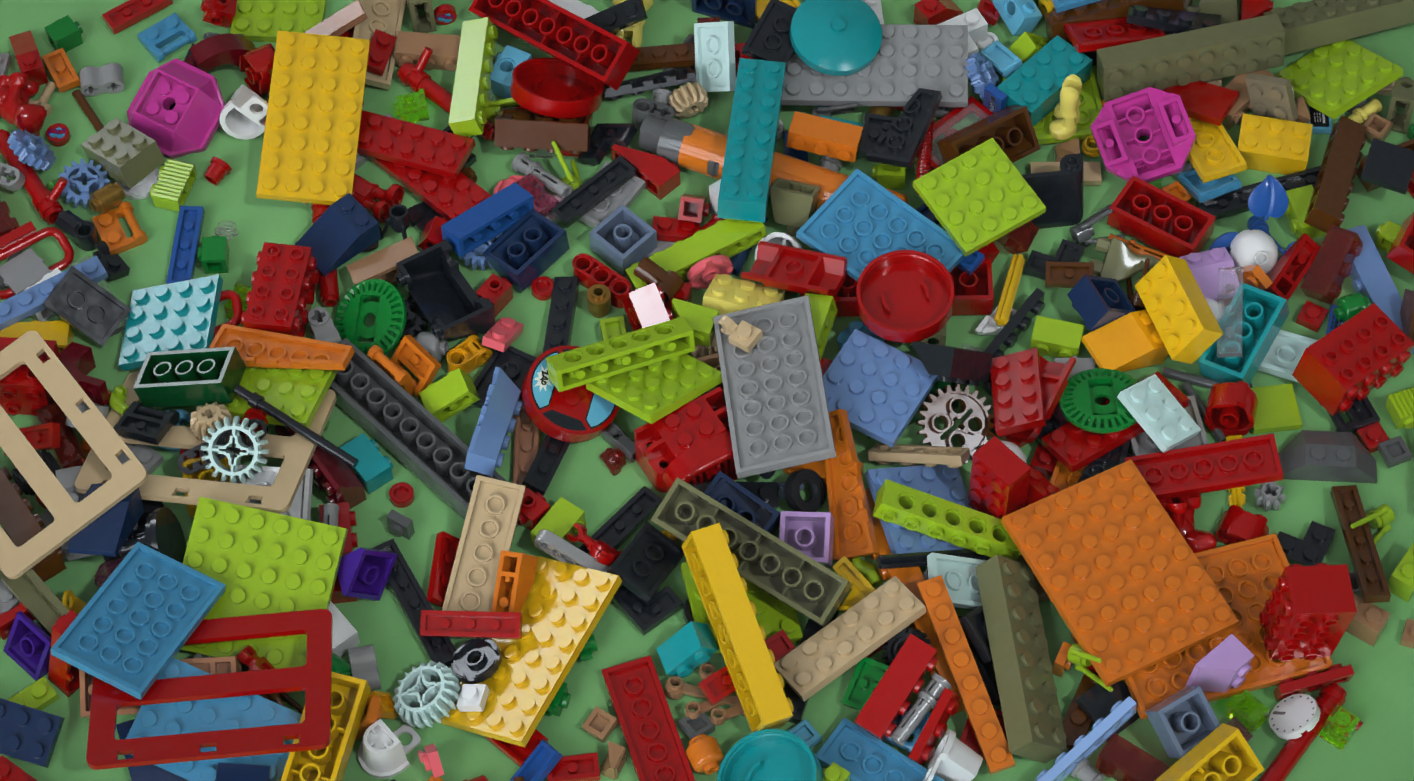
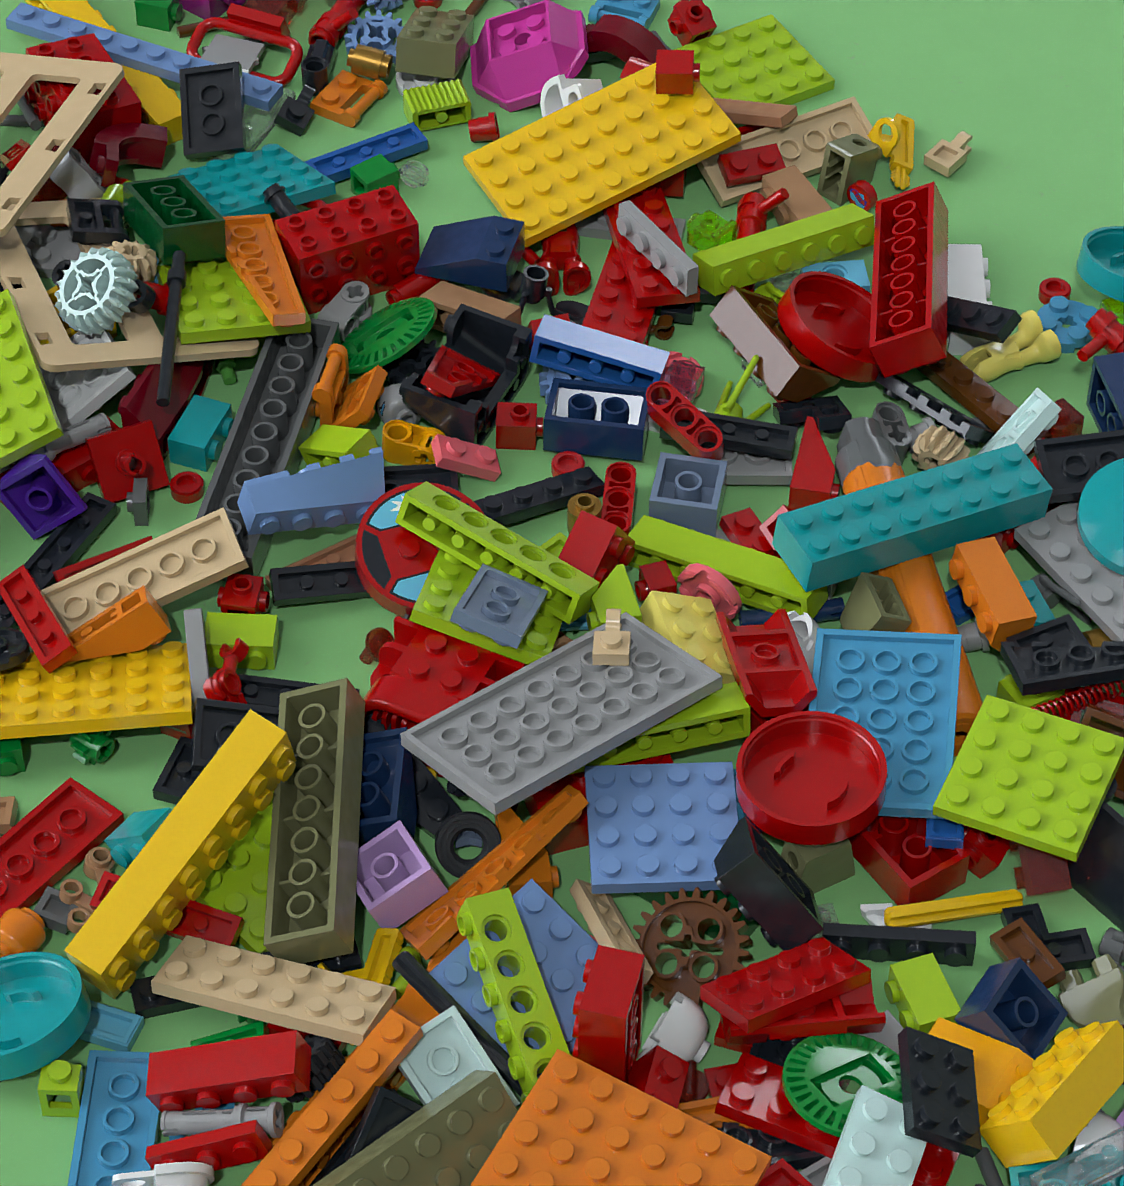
camera: 55 degrees right, 10 degrees down
light grey pin [512,152,573,199] -> none
reddish brown piece [634,257,684,302] -> none
none -> red tile [85,420,170,502]
none -> black pin [263,183,300,218]
none -> red wing [420,345,501,398]
none -> sand blue plate [450,564,548,649]
none -> light grey plate [616,200,699,296]
none -> red beam [646,381,724,460]
none -> red brick [655,50,700,95]
none -> black plate [898,1026,982,1158]

